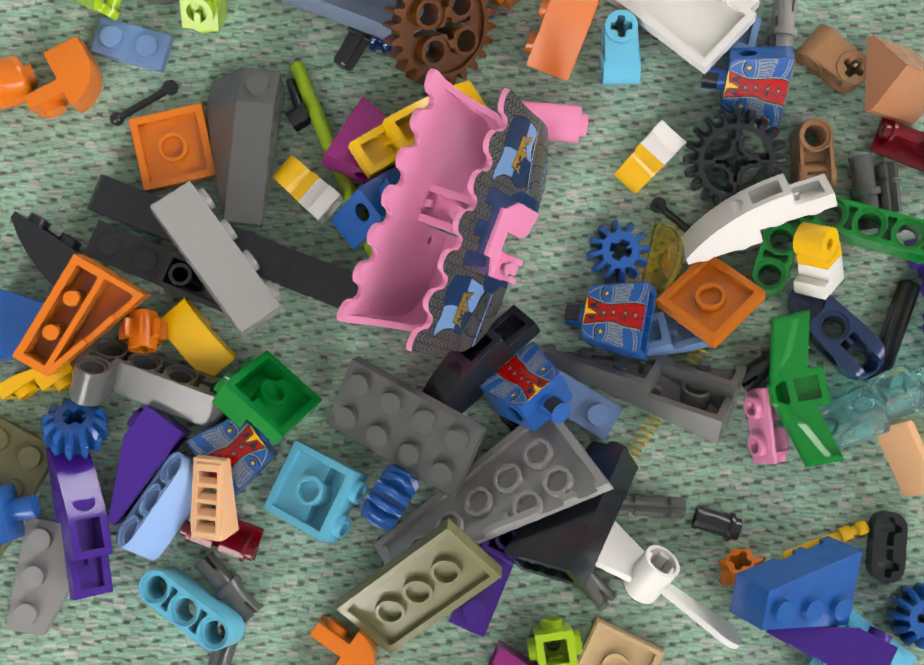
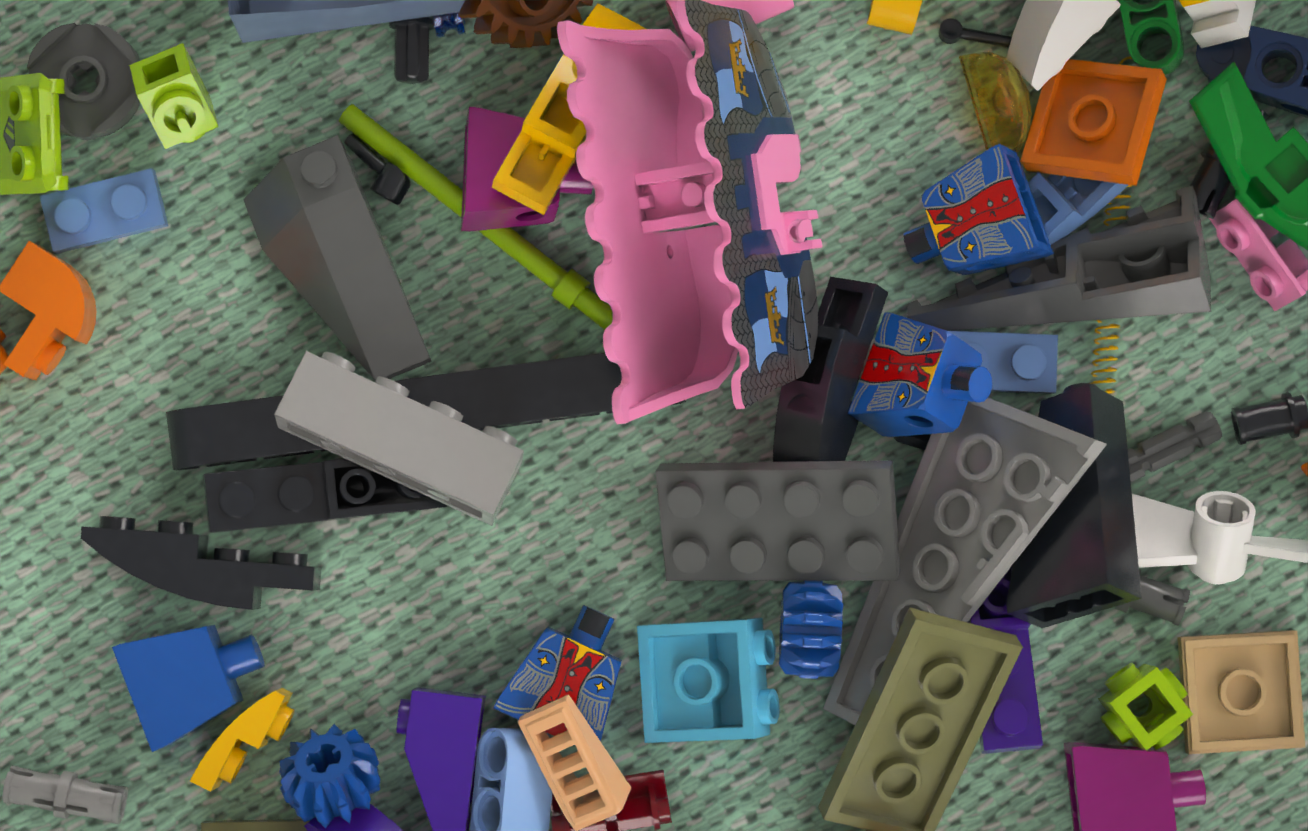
camera: 25 degrees left, 0 degrees up
orange wedge [12,254,152,377] -> none
dark grey beam [69,338,227,428] -> none
black hinge [109,80,179,126] -> none
orange gear [118,309,168,354] -> none
orange plate [128,103,216,193] -> none
yellow slope [160,297,236,376] -> none
green plate [212,350,322,445] -> none
leg [271,155,344,225] -> none
blue torso [331,167,401,250] -> none
blue gear [586,220,651,284] -> none

